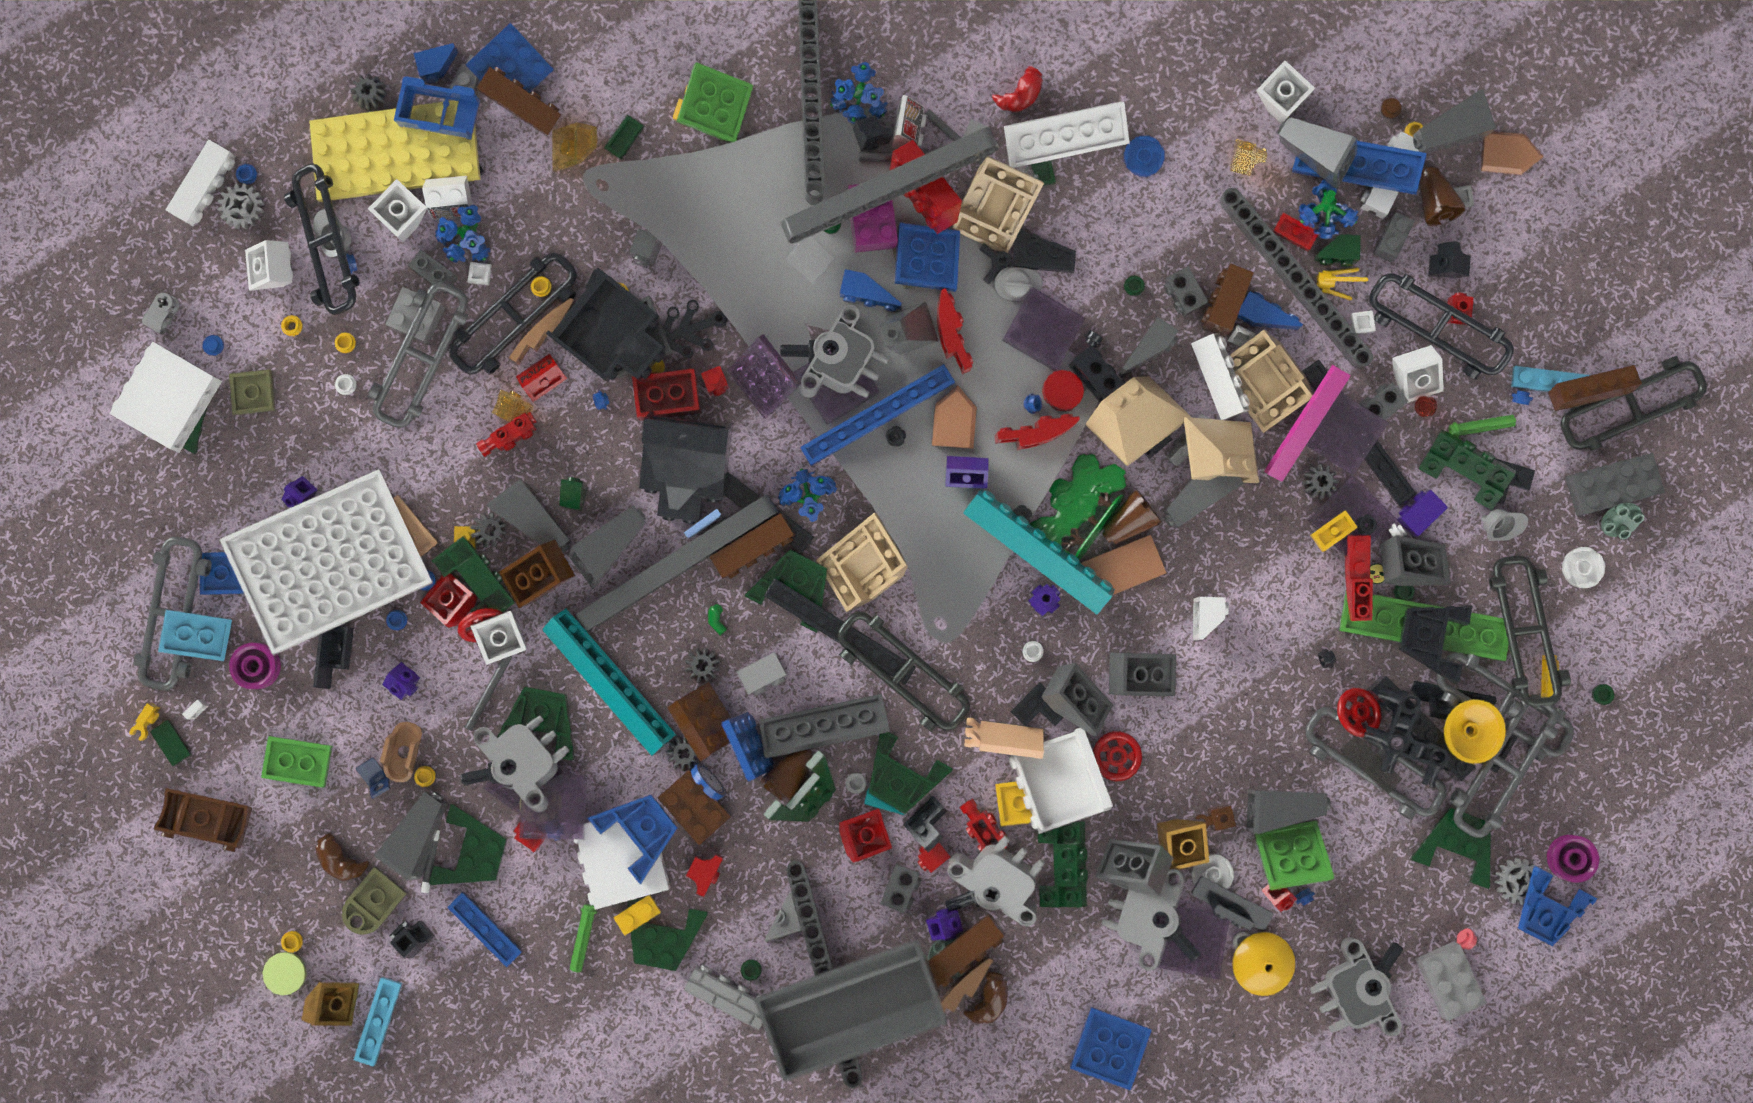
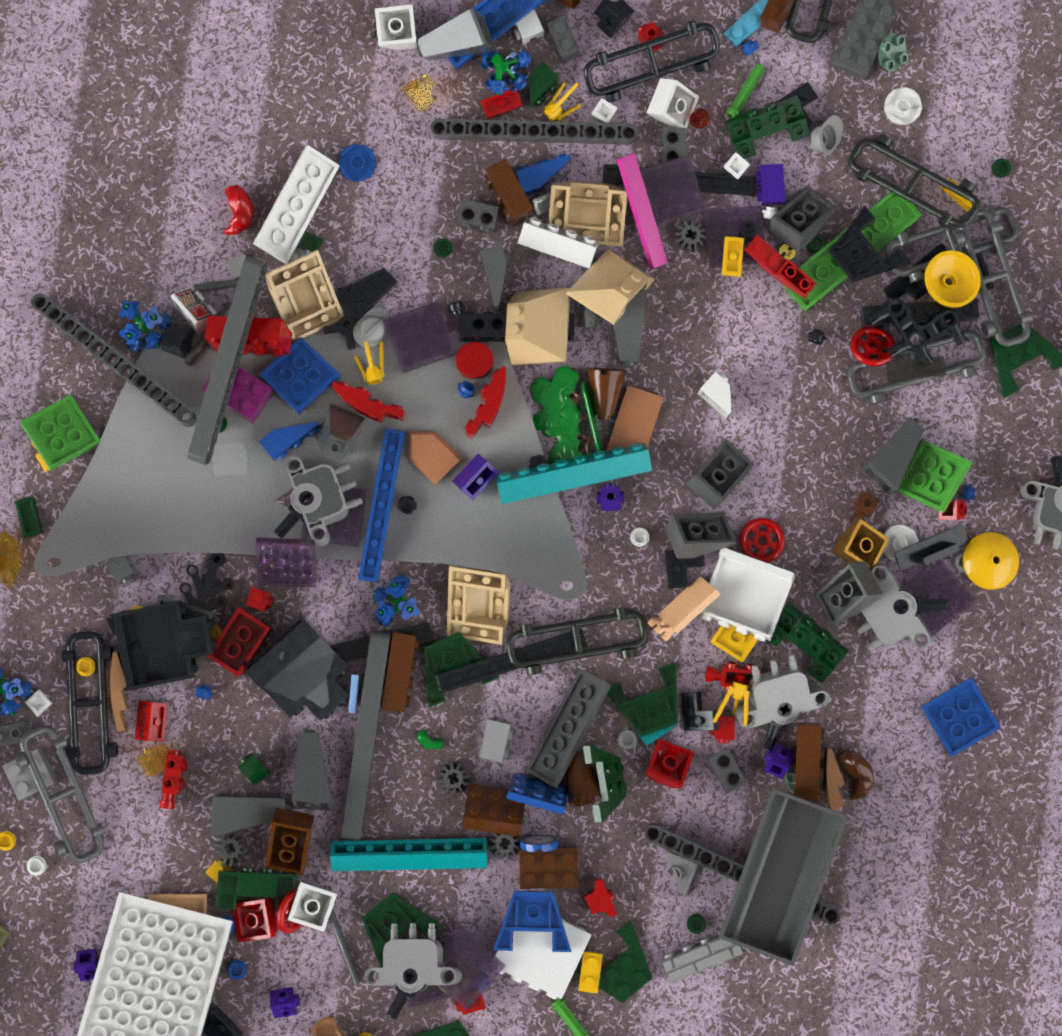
camera: 45 degrees left, 0 degrees up
none -> yellow plant [354,341,385,385]
none -> yellow plant [713,682,750,726]
none -> white tile [724,152,750,179]

